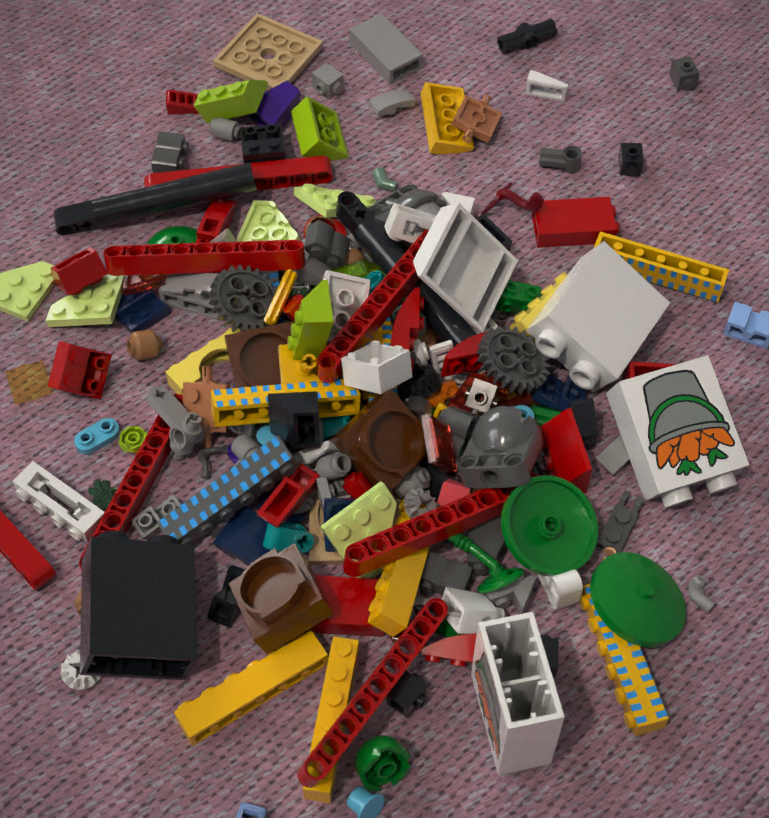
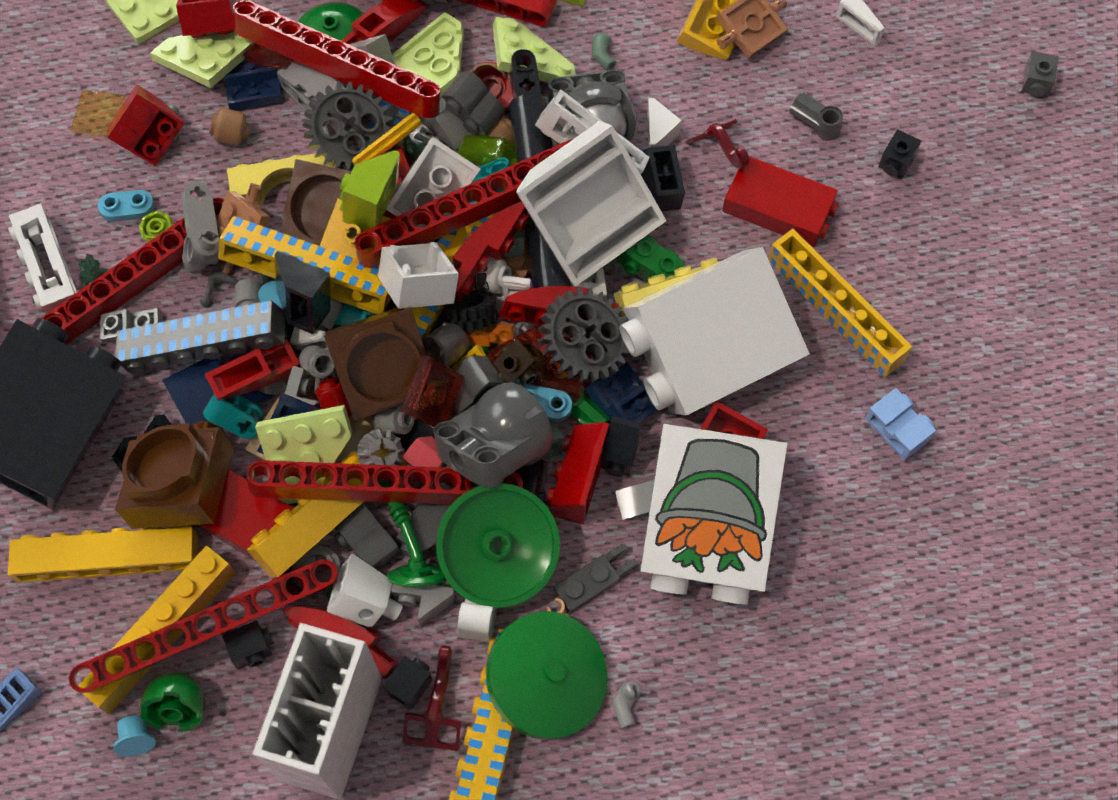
camera: 30 degrees right, 10 degrees up
none -> dark red piece [402,645,462,751]

